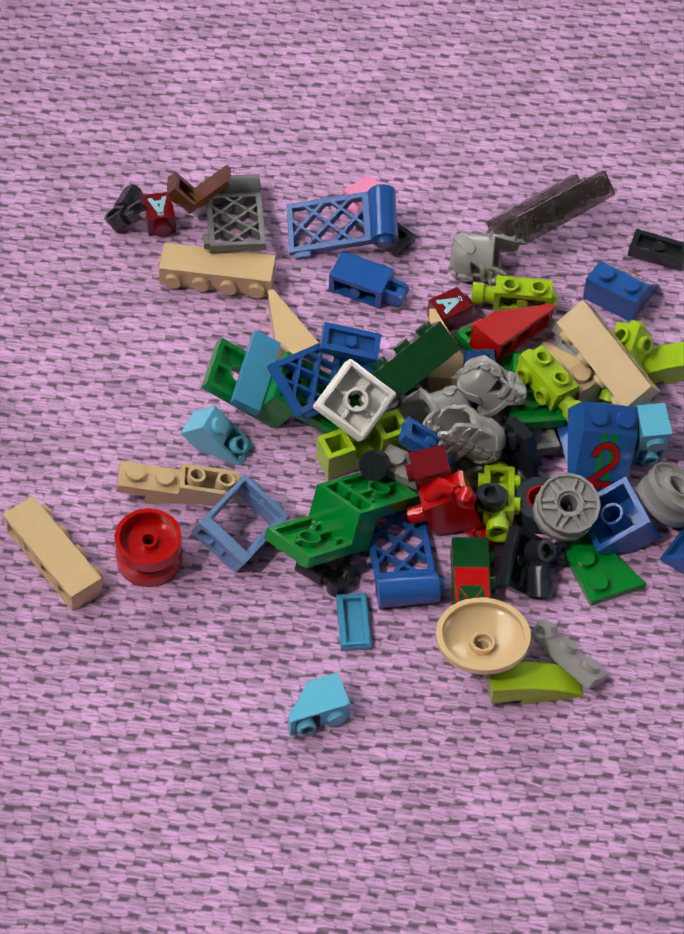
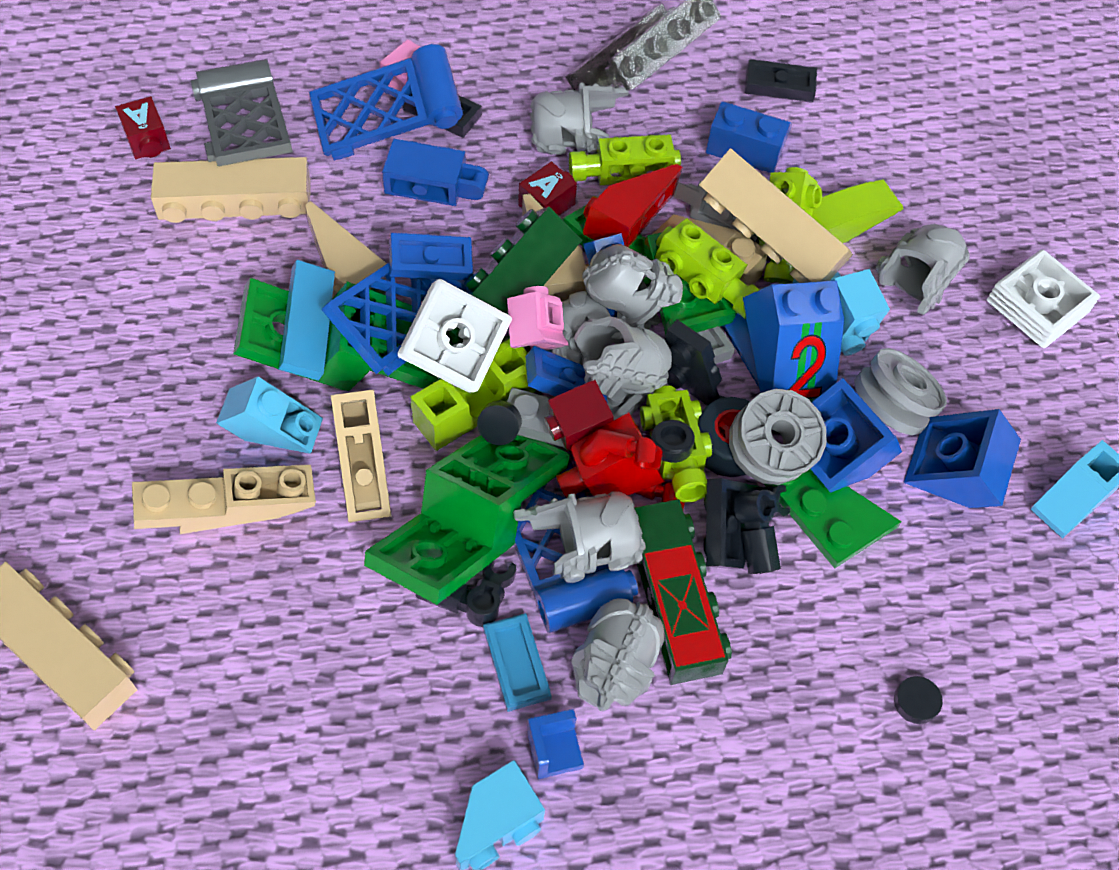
camera: 15 degrees left, 5 degrees up
black bar [104,184,147,232] -> none
red wheel [114,508,183,587] -> none
reddish brown bracket [167,165,231,214] -> none
medium blue window [191,474,289,573] -> none
tan dish [436,597,531,675] -> none
lime slope [485,662,583,705] -> none
light grey hinge [531,618,609,689] -> none
none -> tan slope [331,389,391,522]
none -> bright pink window [507,286,569,350]
none -> light grey helmet [513,491,646,583]
none -> blue panel [527,709,584,779]
none -> light grey helmet [572,599,664,711]
none -> black tile [894,676,943,724]

